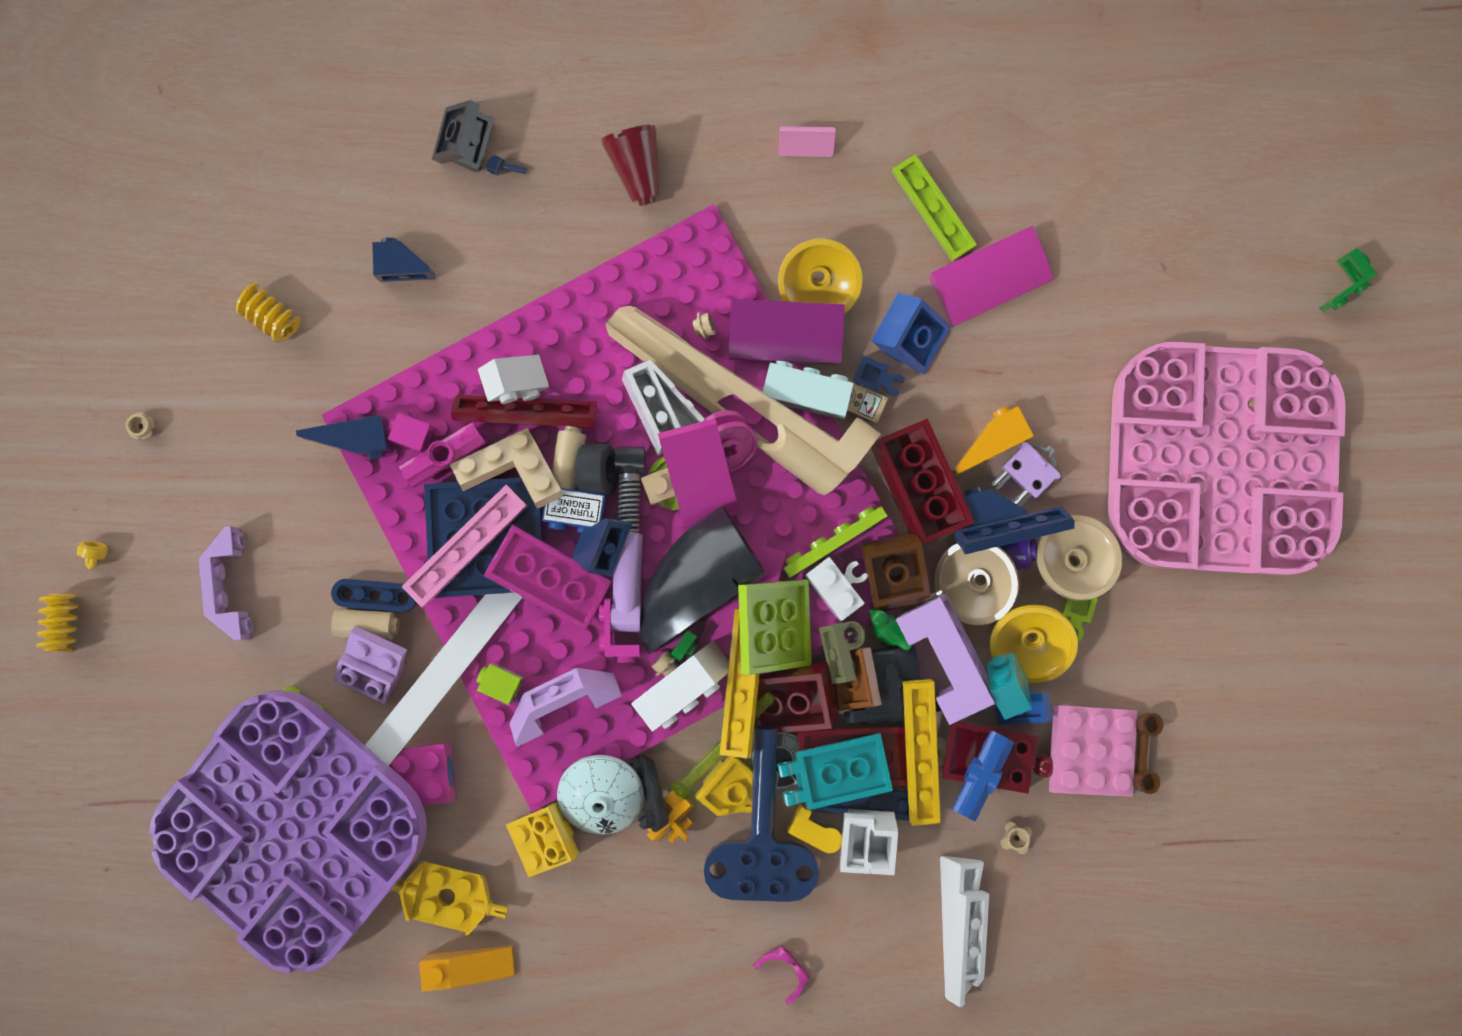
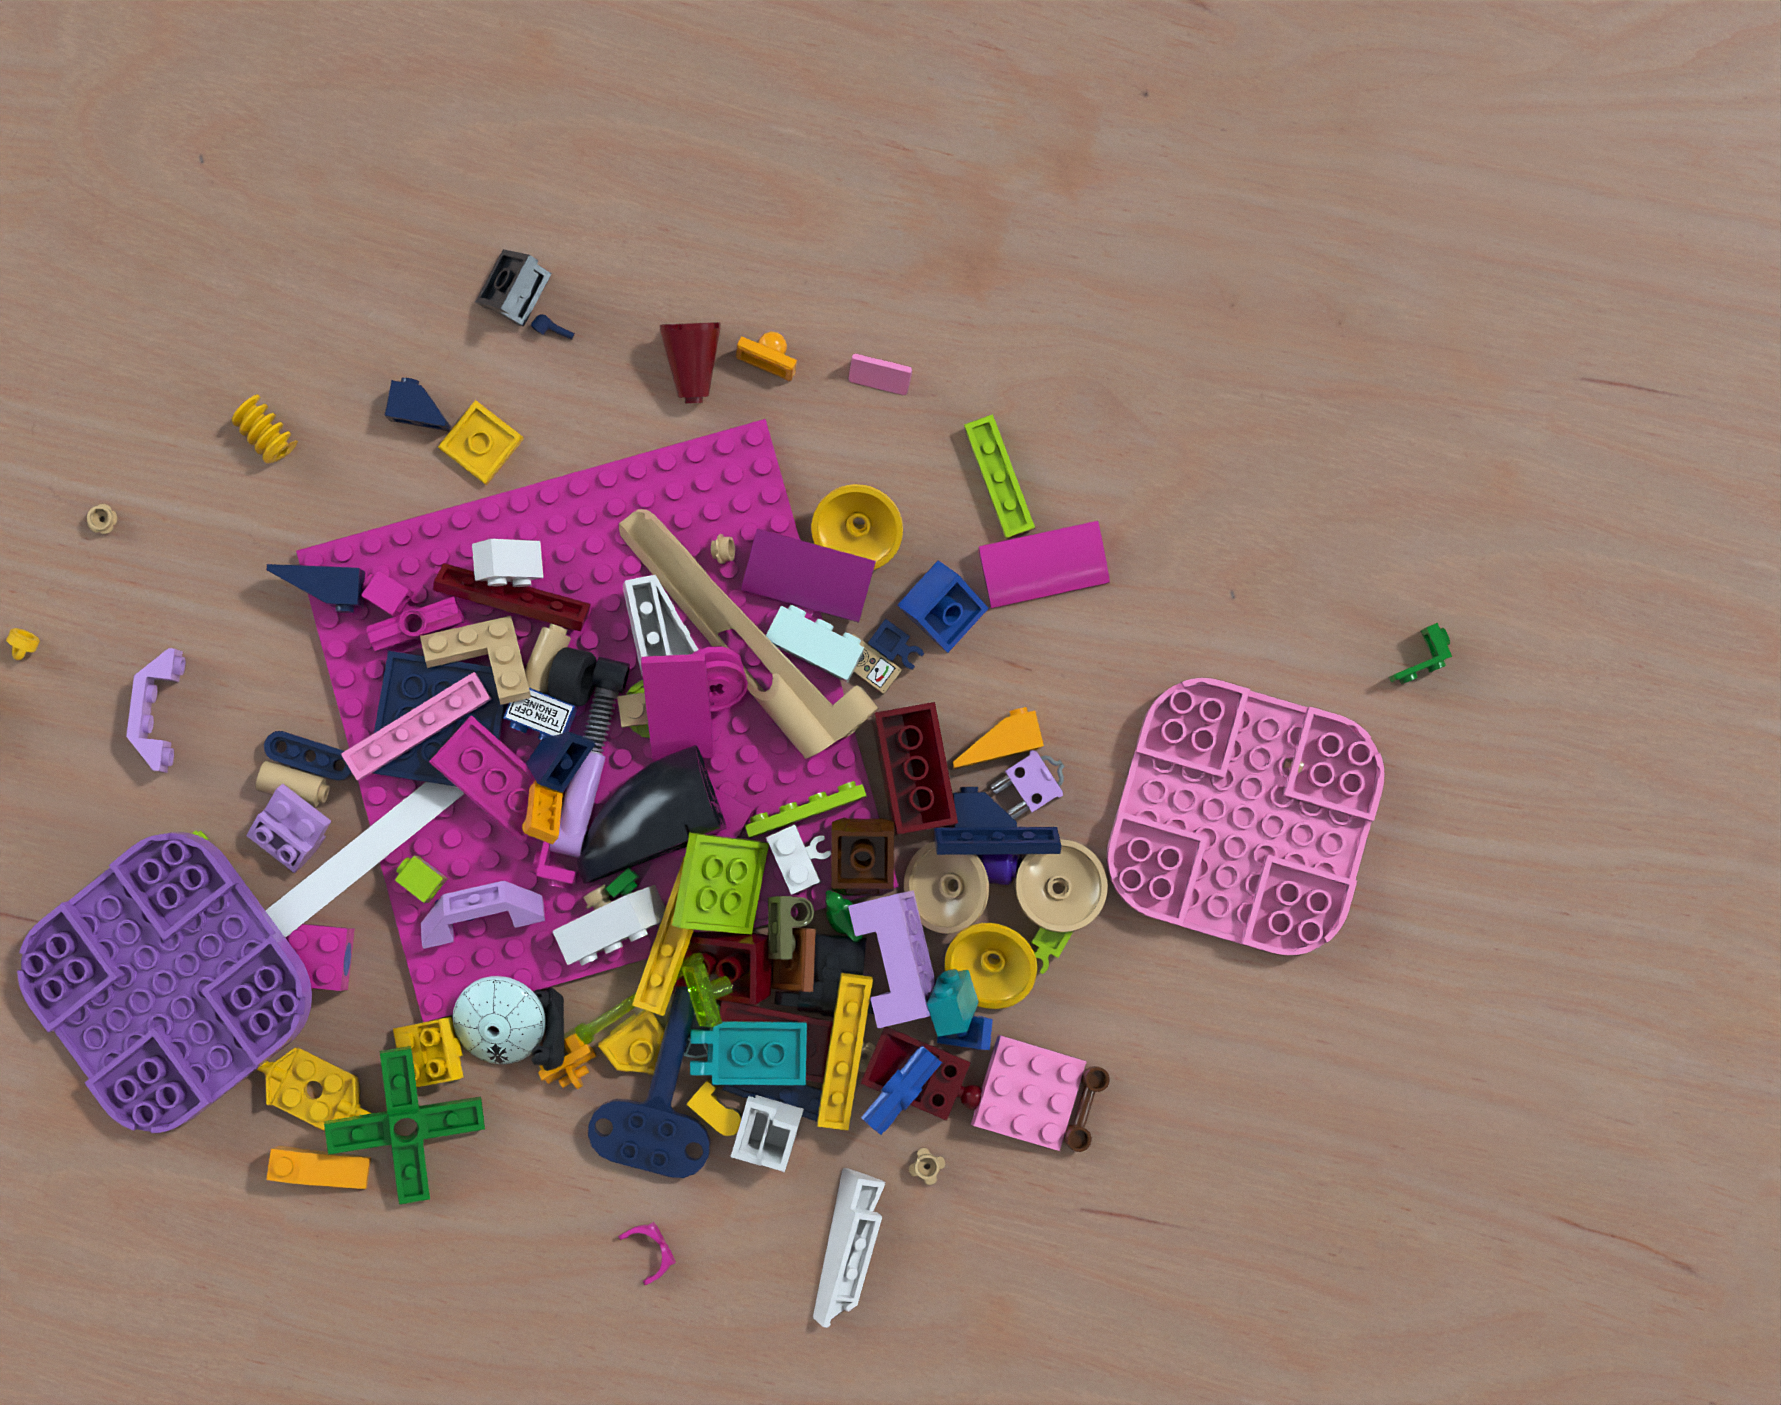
camera: 10 degrees right, 0 degrees up
none -> green piece [324,1046,485,1205]
none -> yellow tile [438,400,524,486]
none -> light orange tile [522,780,563,845]
none -> clear neon green tile [681,962,732,1027]
none -> light orange tile [736,331,797,381]

